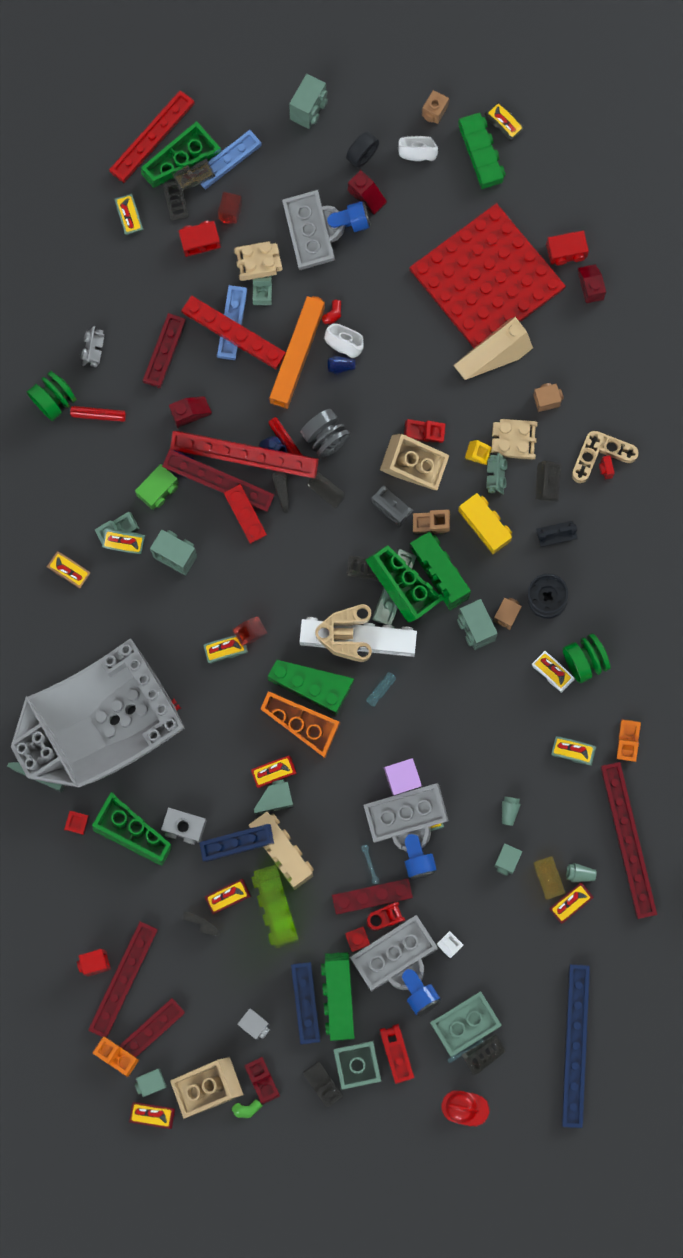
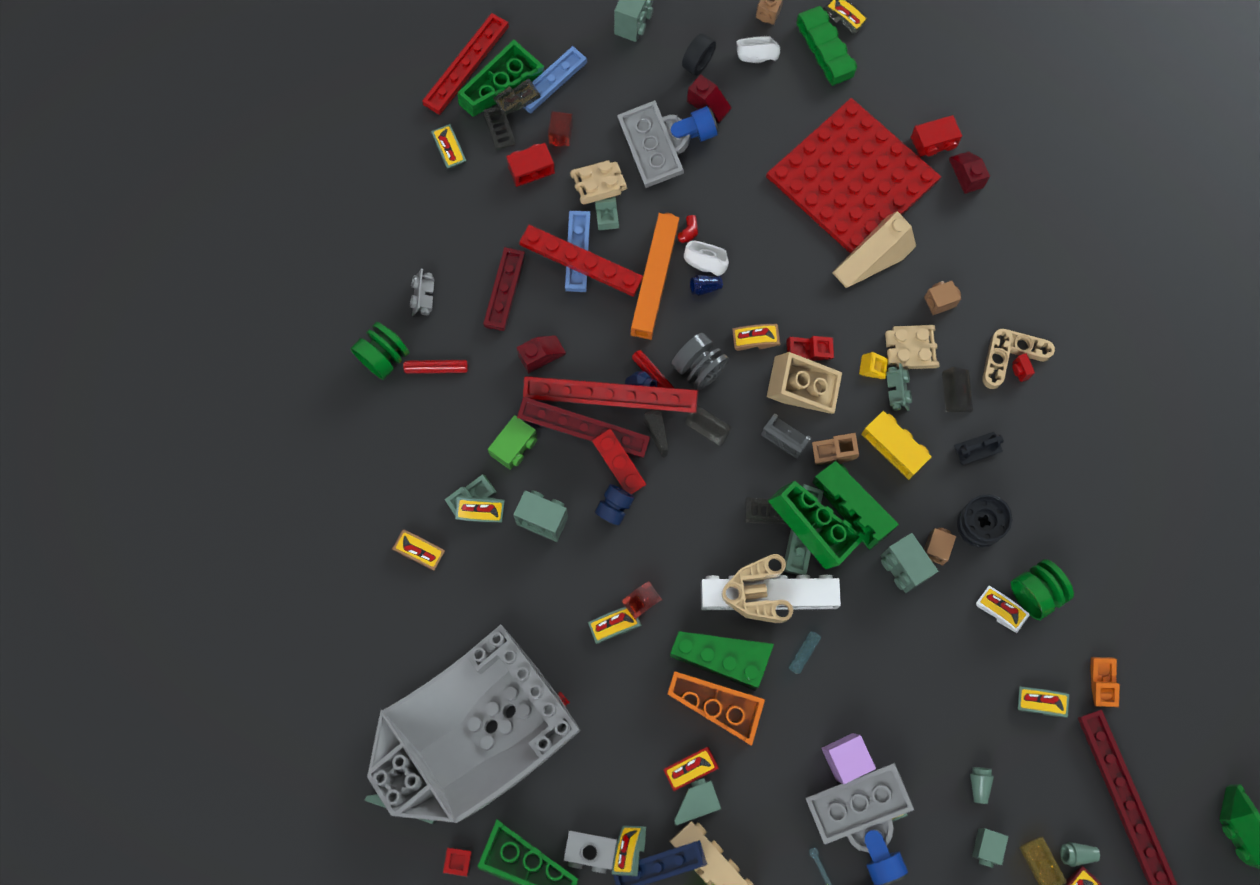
camera: 10 degrees left, 5 degrees down
none -> dark blue wheel [594,484,635,526]
none -> slope [612,826,646,876]
none -> slope [733,324,780,351]

